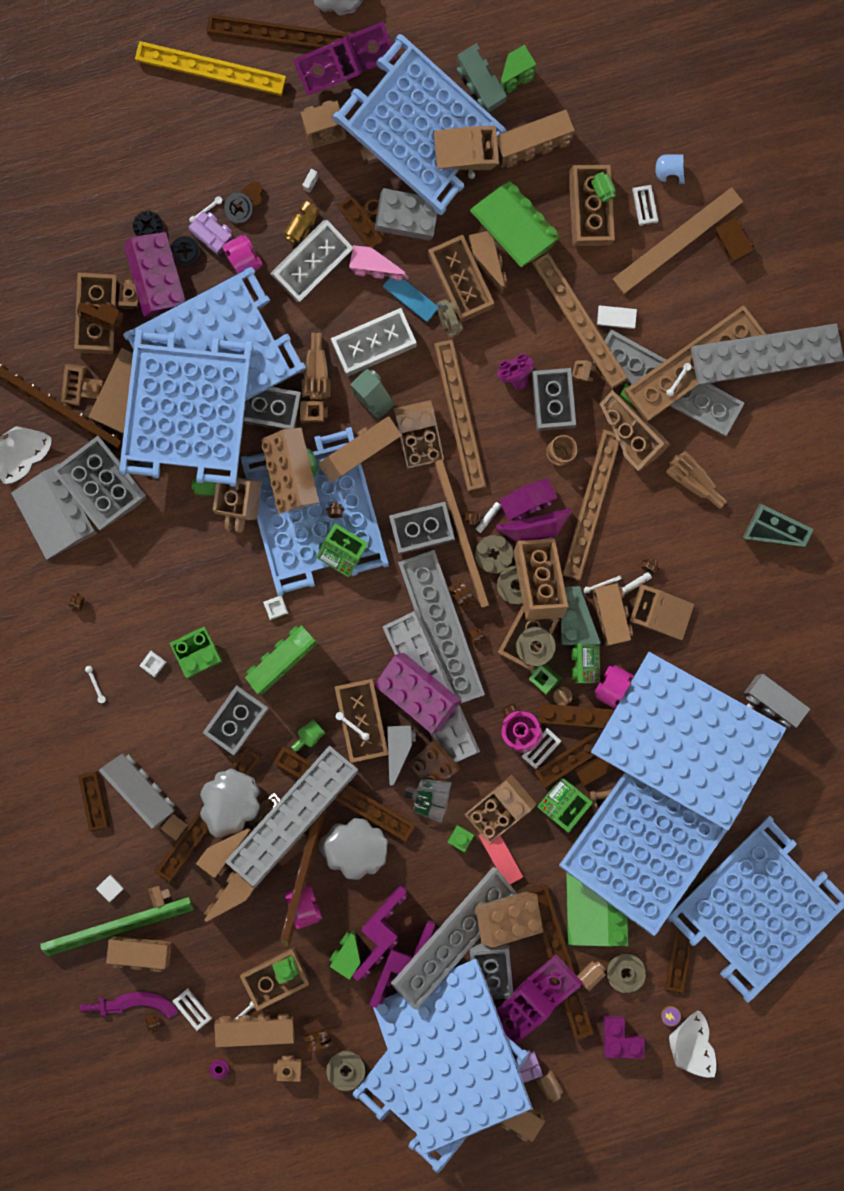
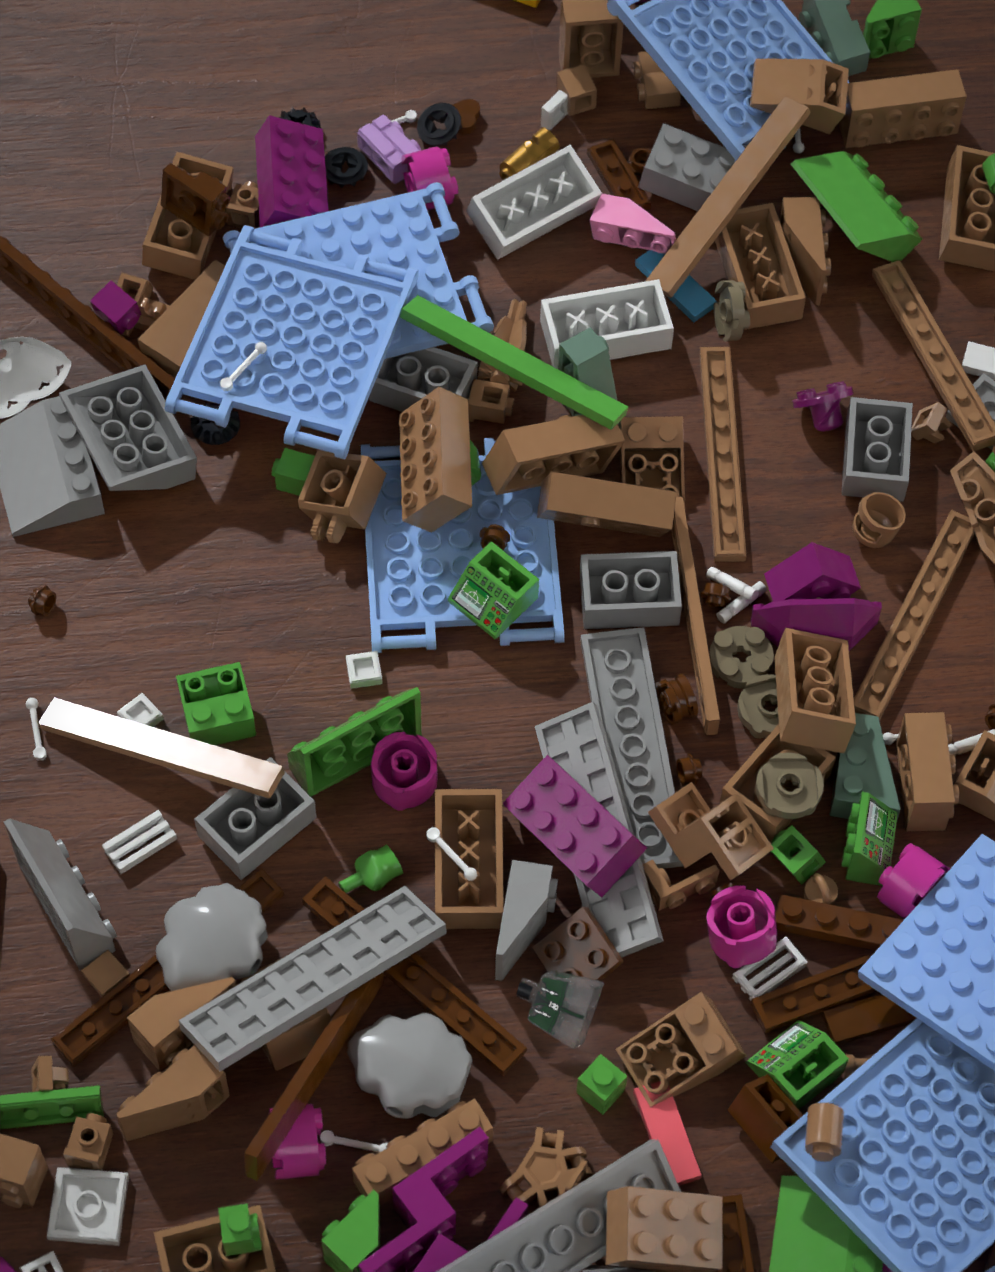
camera: 10 degrees right, 25 degrees down
none -> tile [39,698,285,799]
none -> white tile [47,1167,129,1246]
none -> medium nougat brick [63,1113,114,1171]
none -> magenta brick [90,280,142,335]
none -> white tile [102,810,177,874]
none -> white hinge [220,342,267,391]
none -> white hinge [320,1130,388,1153]
none -> medium nougat brick [352,1099,493,1205]
none -> dark pink brick [371,732,438,811]
none -> bright green tile [400,295,628,430]
none -> medium nougat piece [499,1127,593,1209]
none -> medium nougat brick [537,472,677,537]
none -> medium nougat brick [556,64,597,116]
none -> medium nougat bracket [642,859,719,911]
none -> medium nougat tile [646,96,811,298]
none -> medium nougat bracket [648,782,774,880]
none -> white wheel [706,567,759,601]
none -> reddish brown brick [727,1074,803,1163]
none -> medium nougat brick [805,1103,844,1162]

